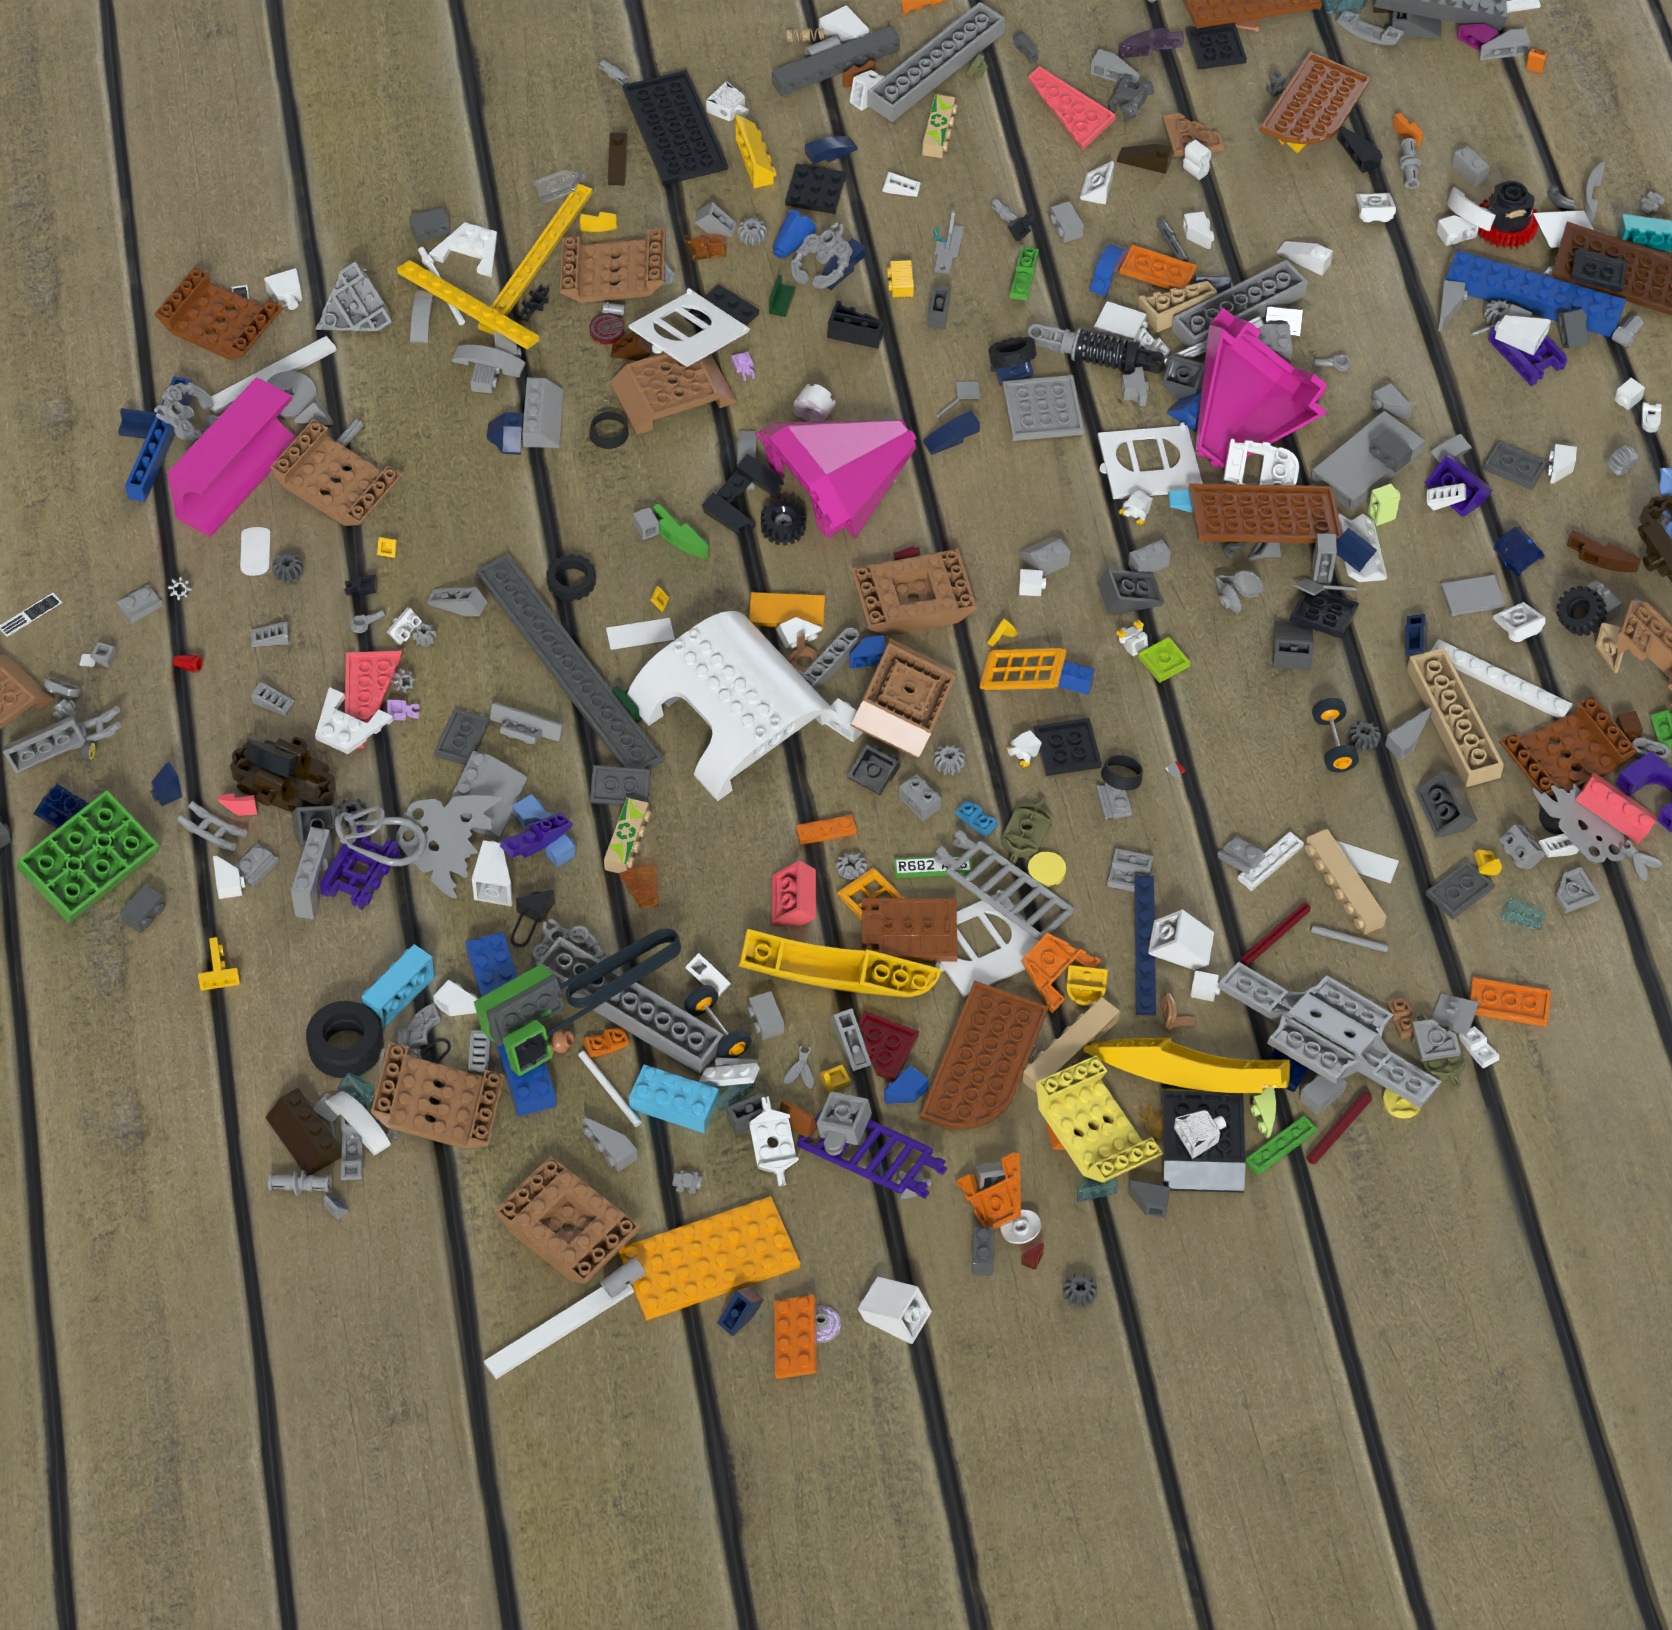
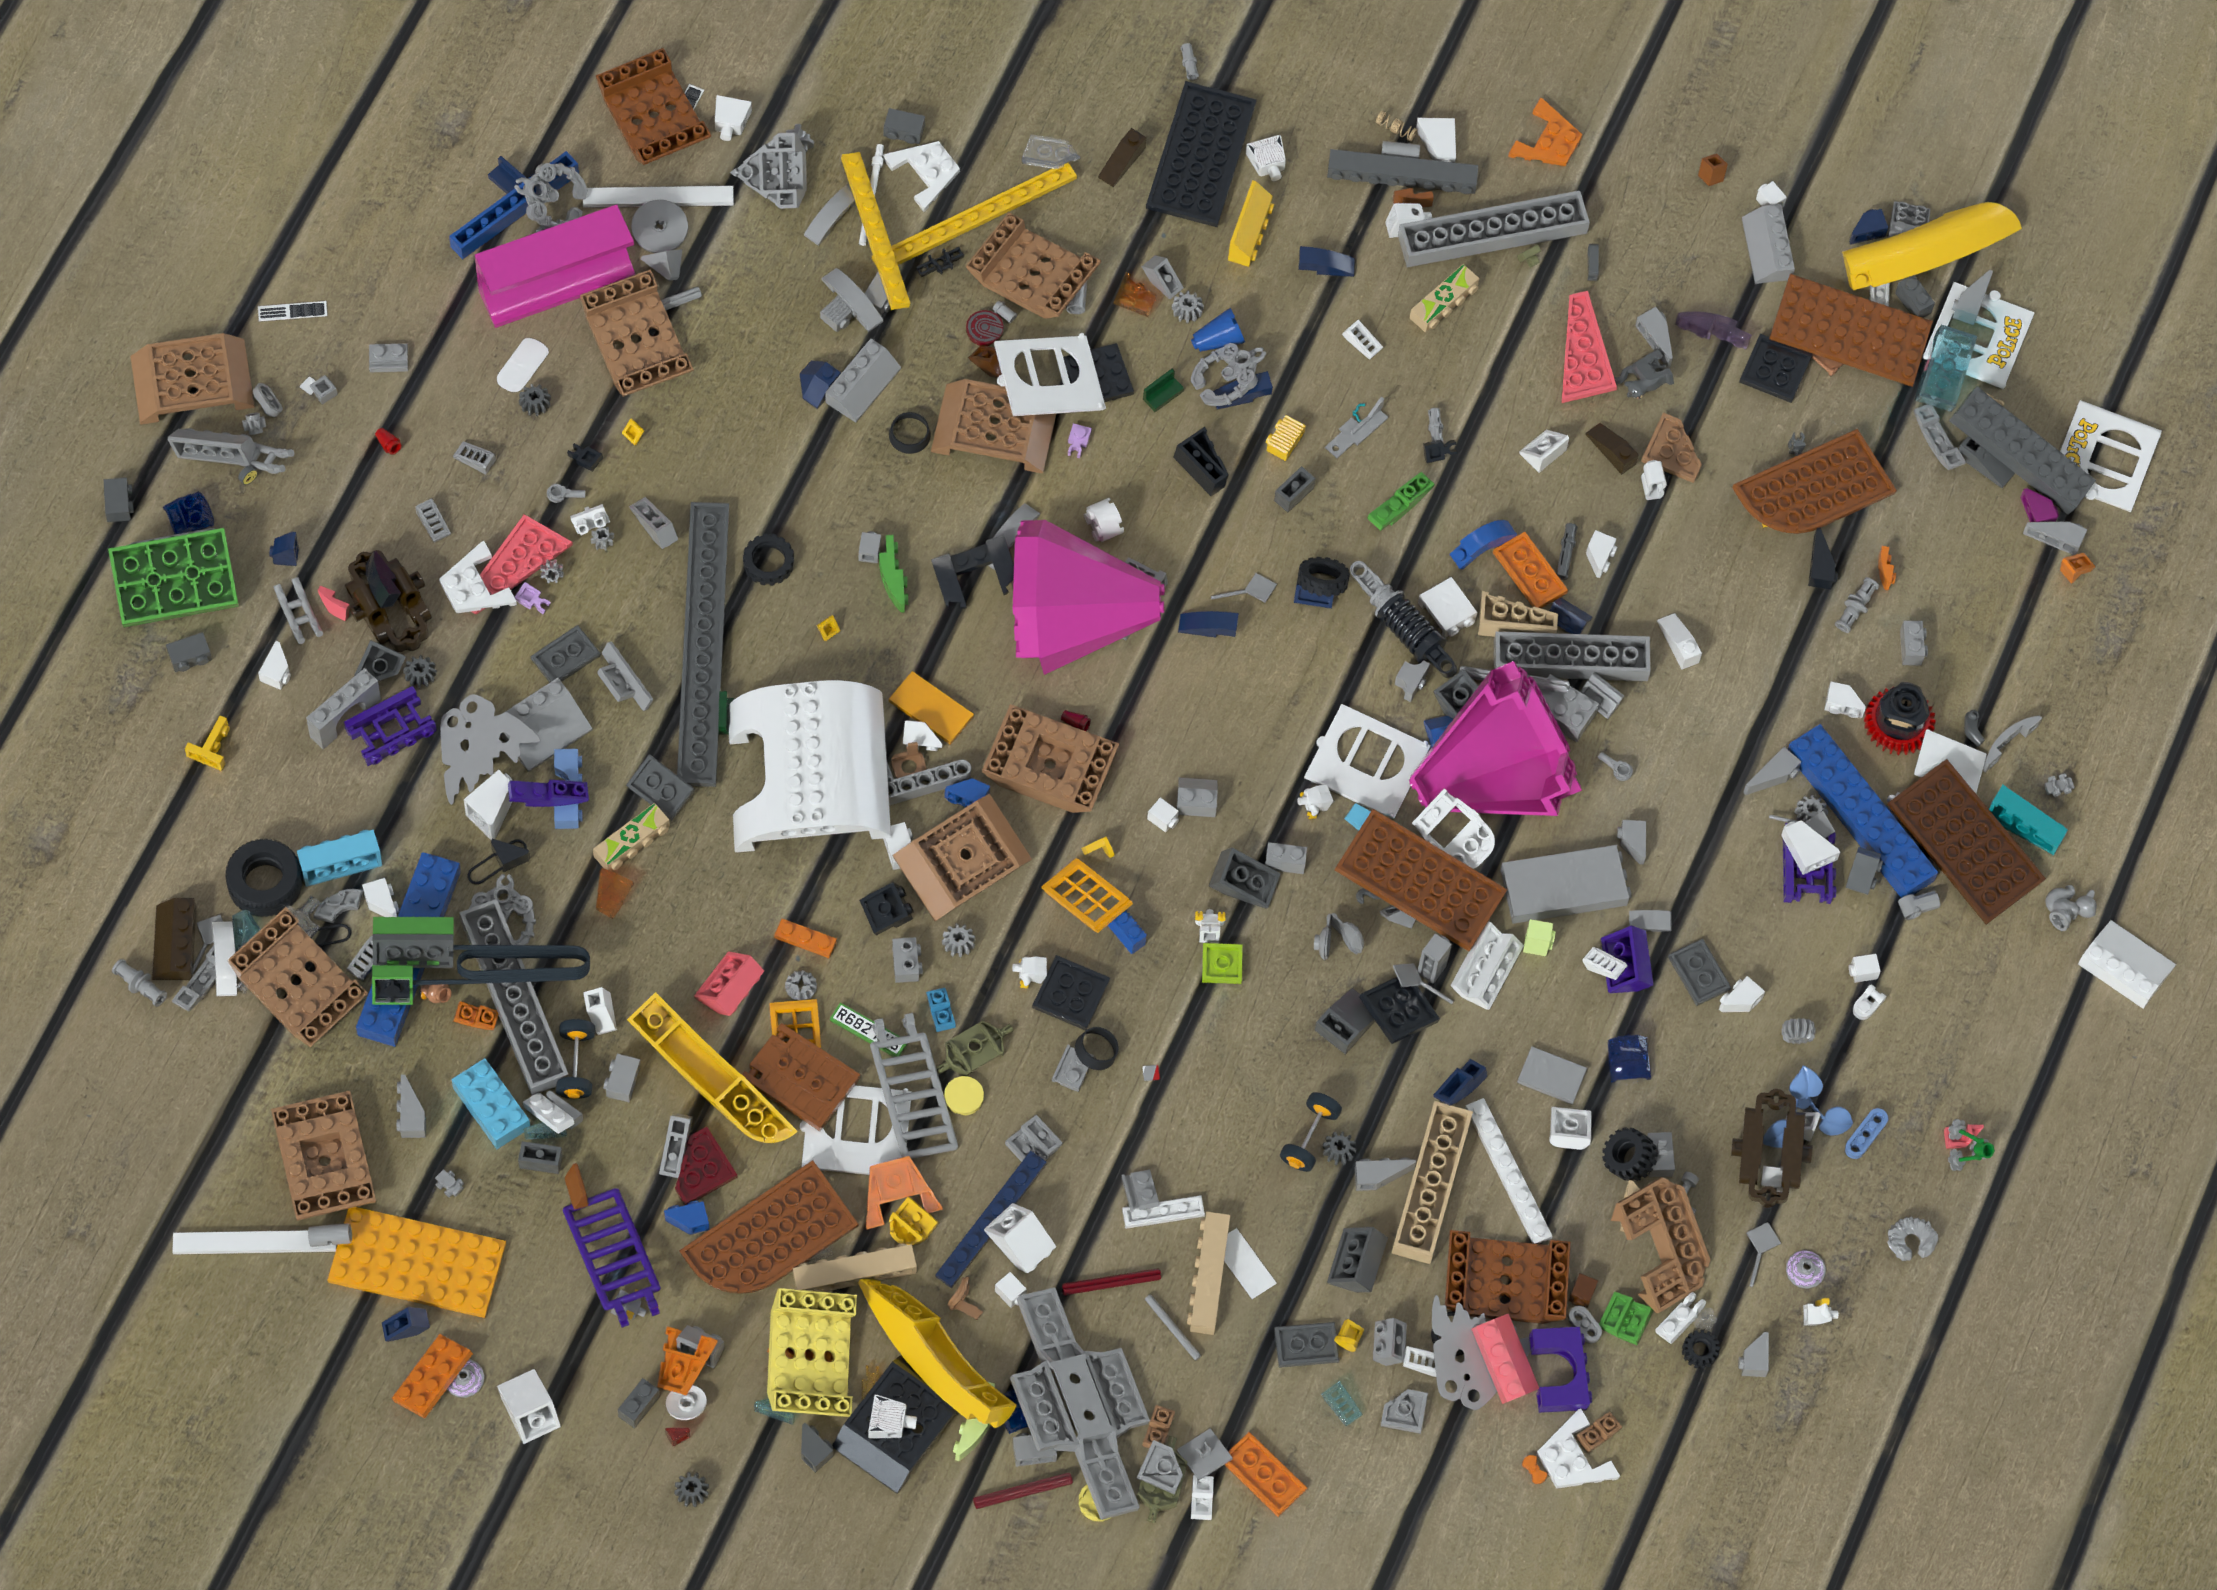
camera: 30 degrees right, 10 degrees up
light grey gear [168,576,191,600] -> none
light grey plate [234,844,279,888] -> none
light grey slope [323,1195,349,1220] -> none
light grey animal [335,806,426,866] -> none
white piece [578,1051,641,1127] -> none
yellow slope [580,212,617,232] -> none
white sticker [606,618,675,650] -> none
white plate [749,1096,799,1187] -> none
black bush [761,498,806,546] -> none
light grey piece [784,1045,814,1089] -> none
black plate [785,164,846,214] -> none
light grey brick [817,1091,872,1155] -> none
yellow tile [820,1065,851,1094] -> none
light grey plate [1002,375,1084,441] -> none
light grey brick [1048,201,1084,243] -> none
white slope [1133,328,1170,363] -> none
bright green tile [1246,1115,1318,1176] -> none
dark blue panel [1336,527,1377,572] -> none
white slope [1355,193,1396,222] -> none
dark grey brick [1369,430,1413,473] -> none
white slope [1447,187,1496,231] -> none
reddish brown slope [1567,530,1641,572] -> none
black plate [1570,249,1627,292] -> none
light grey piece [1620,840,1662,881] -> none

